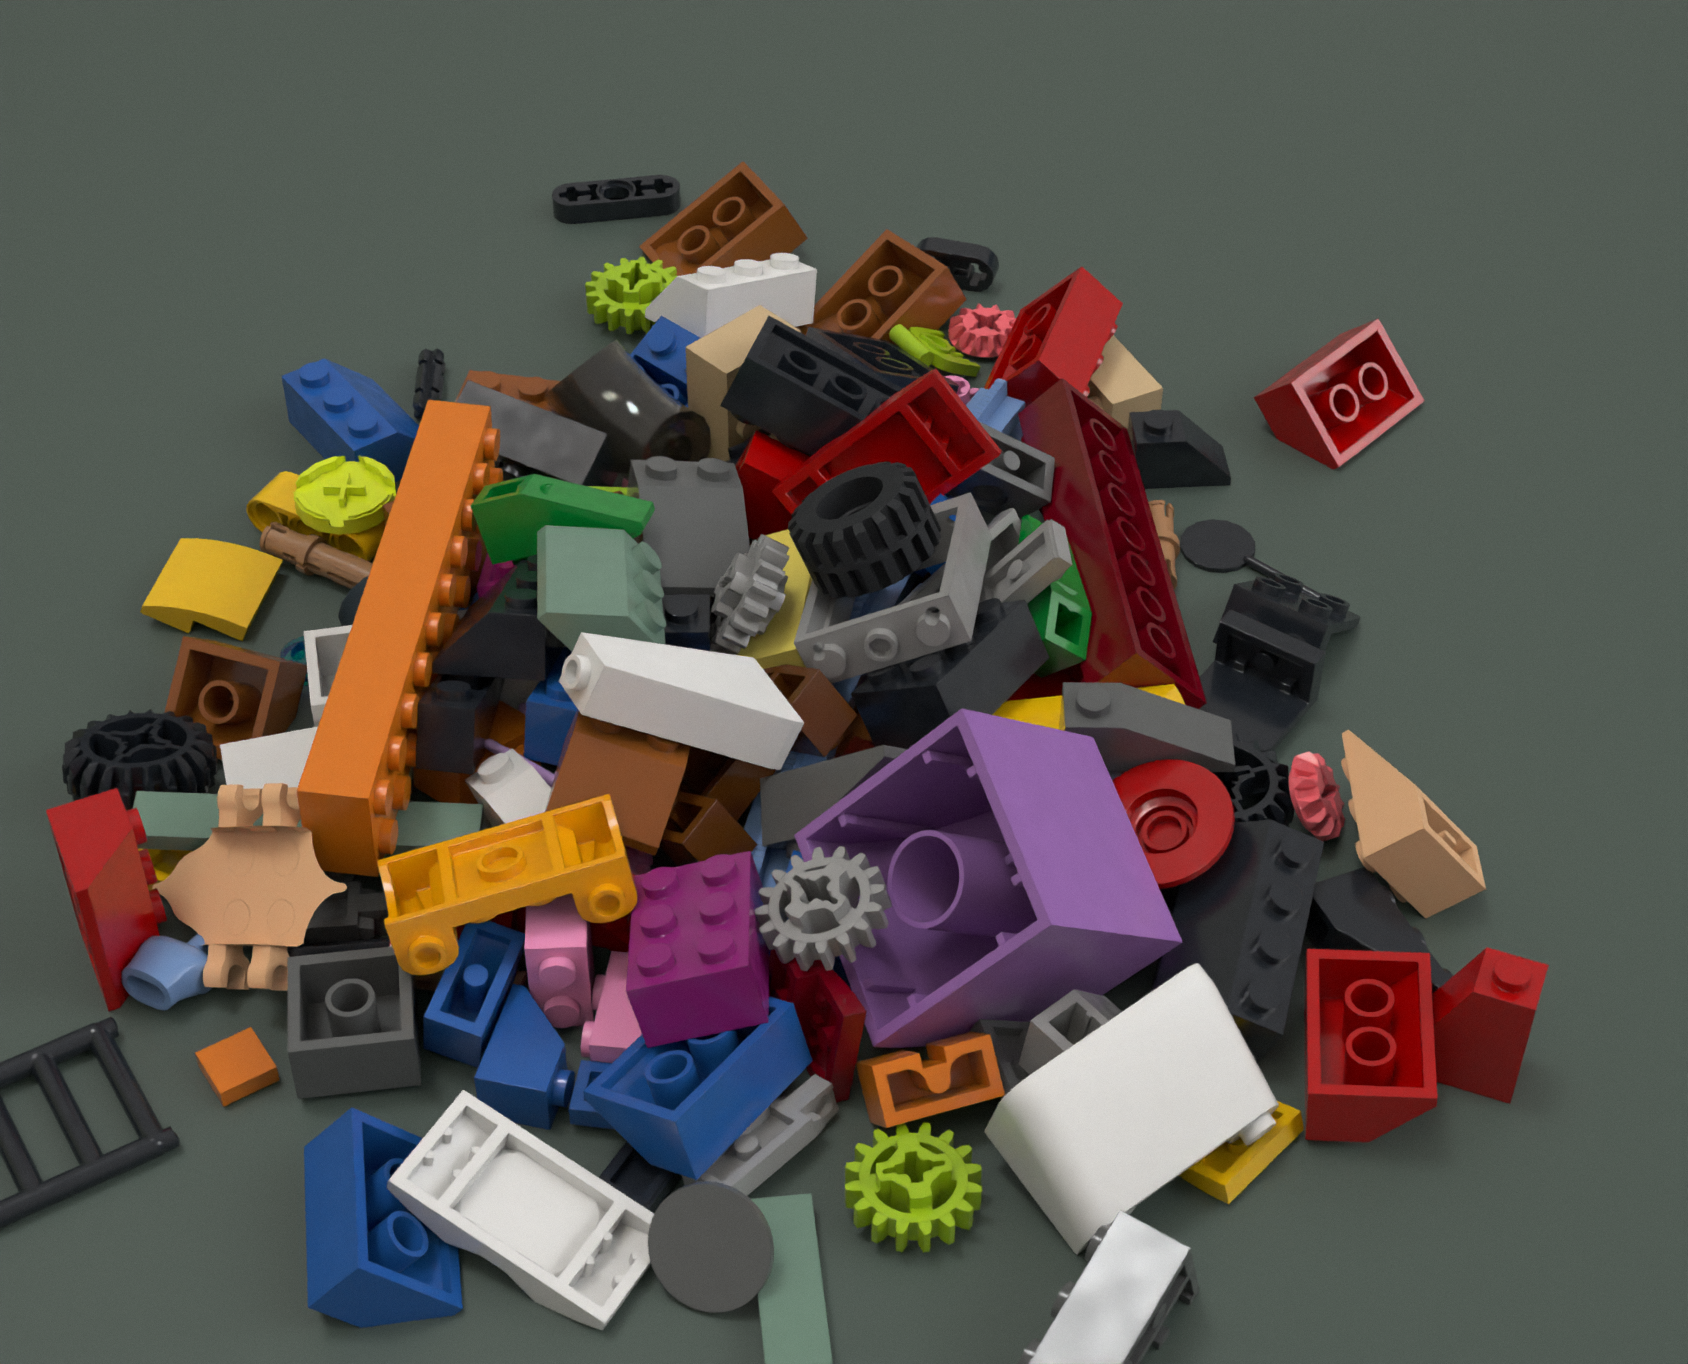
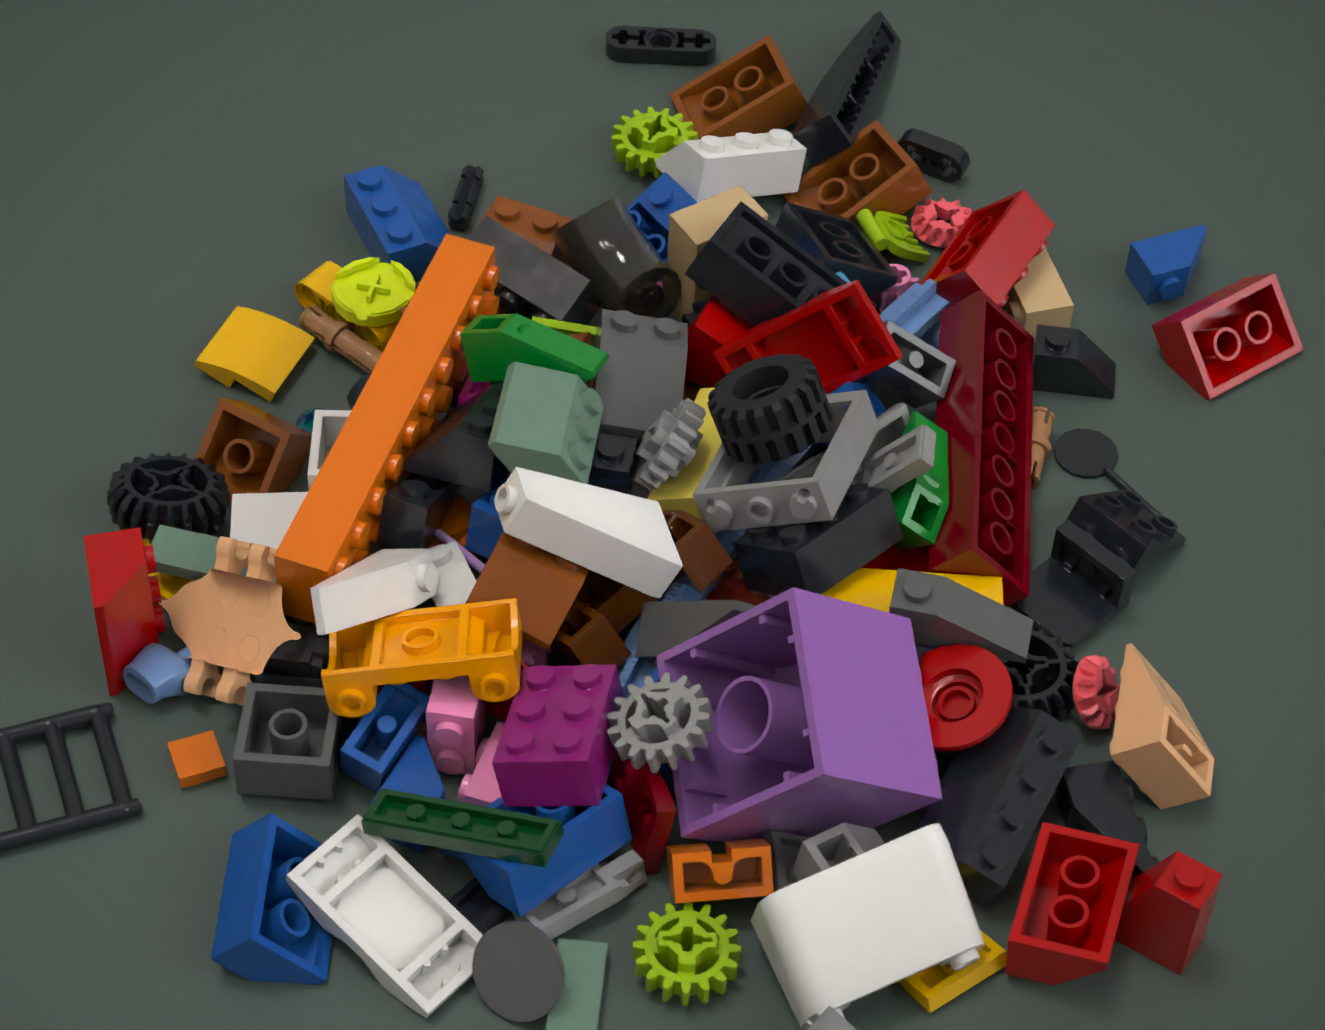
camera: 10 degrees right, 5 degrees up
none -> white slope [310,549,438,635]
none -> dark green tile [361,788,564,867]
none -> black slope [792,11,901,166]
none -> blue slope [1125,224,1207,305]

